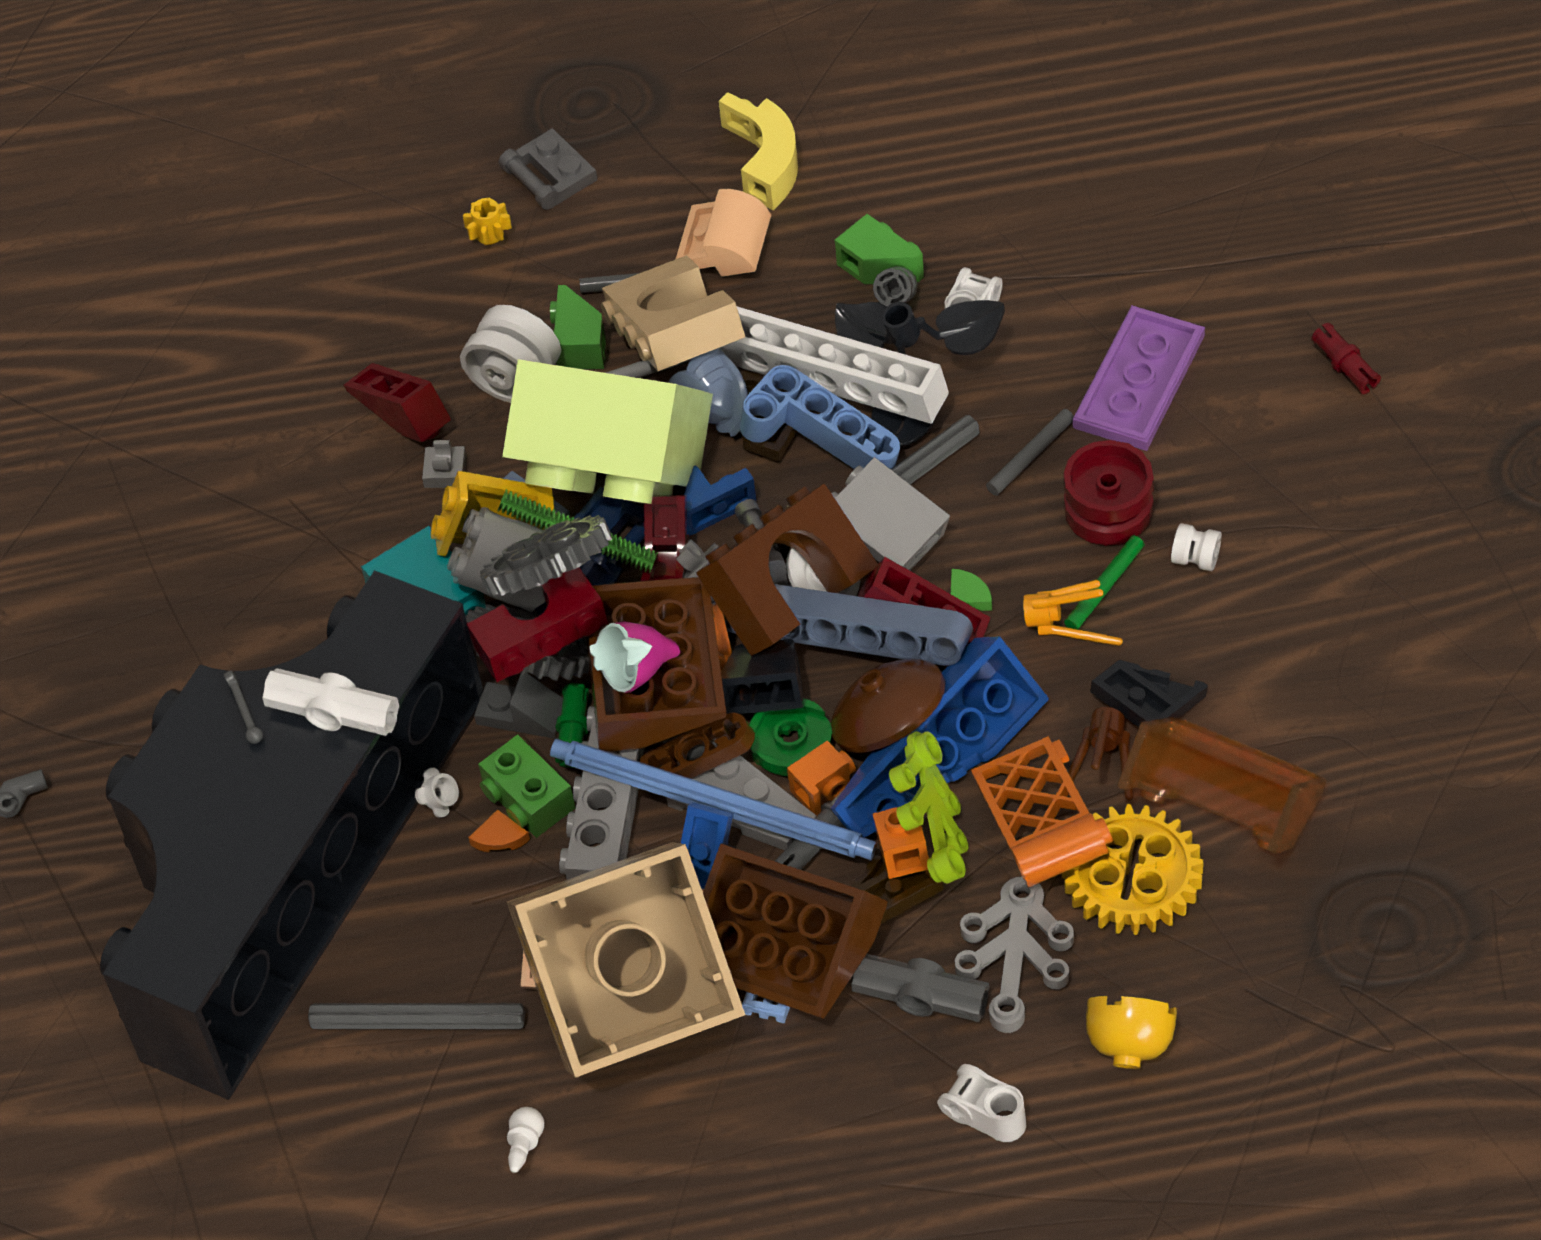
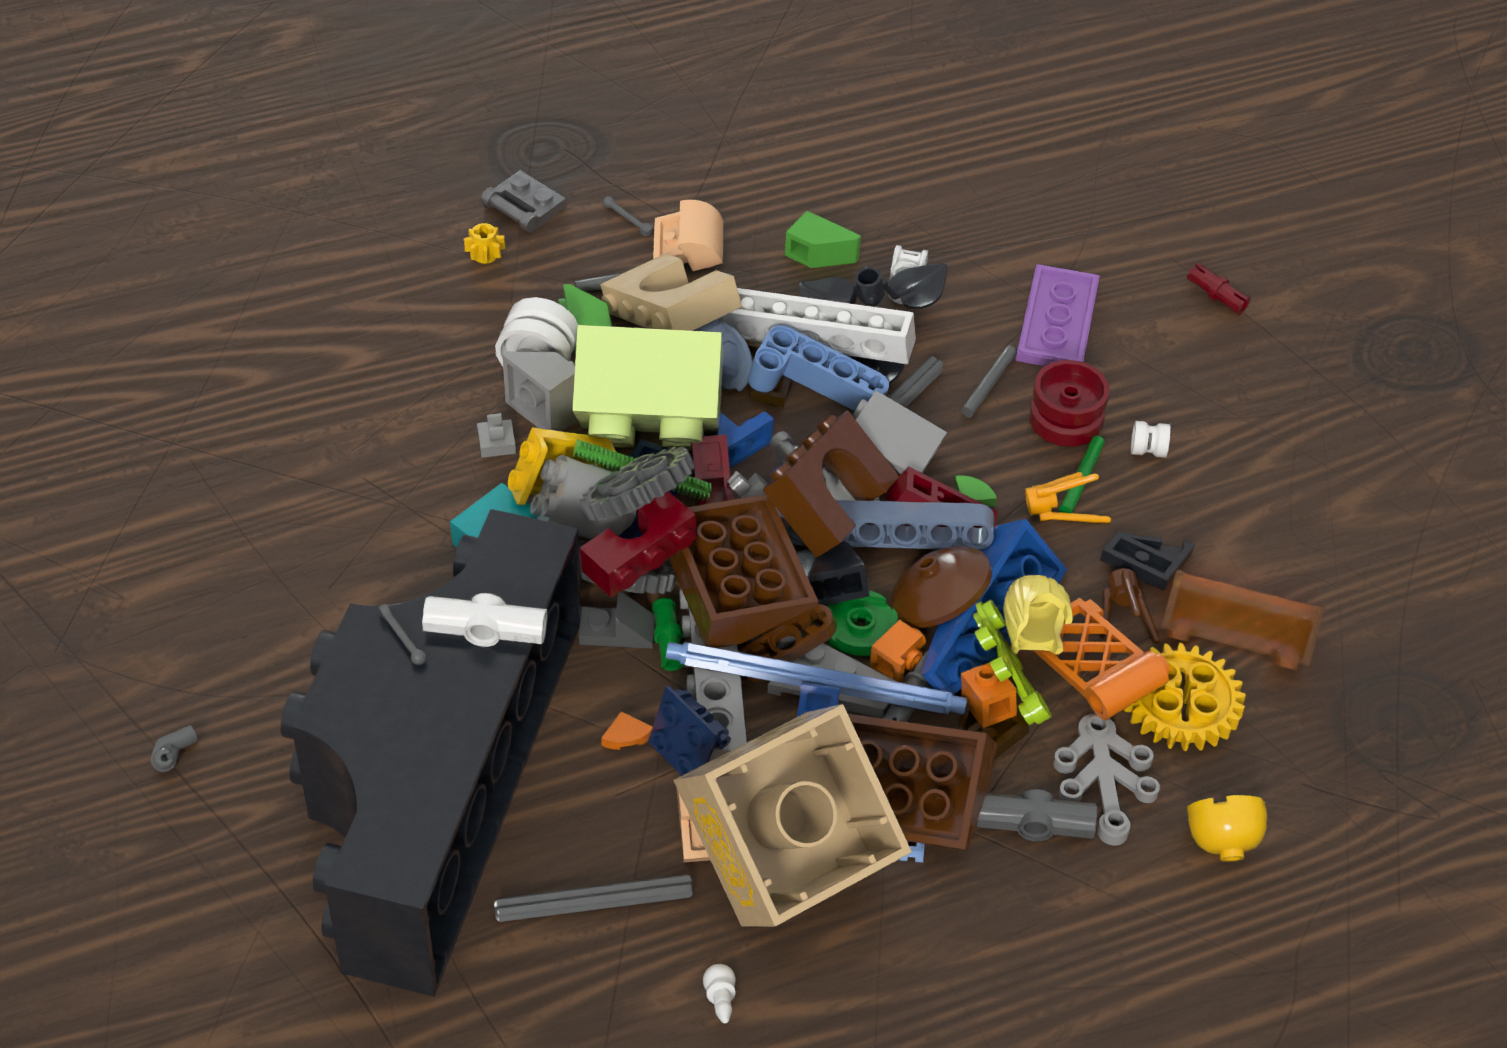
camera: 20 degrees left, 5 degrees down
dark red slope [343,363,451,442] -> none
white plate [415,768,459,818] -> none
bright green brick [478,734,576,838] -> none
light aqua hat [589,622,680,693] -> none
light yellow arch [719,92,798,211] -> none
dark grey wheel [873,266,918,306] -> none
white piece [937,1064,1026,1142] -> none
none -> light grey slope [502,351,577,431]
none -> dark grey hinge [602,196,653,236]
none -> dark blue hinge [648,686,731,776]
none -> light yellow hair [1003,575,1073,654]

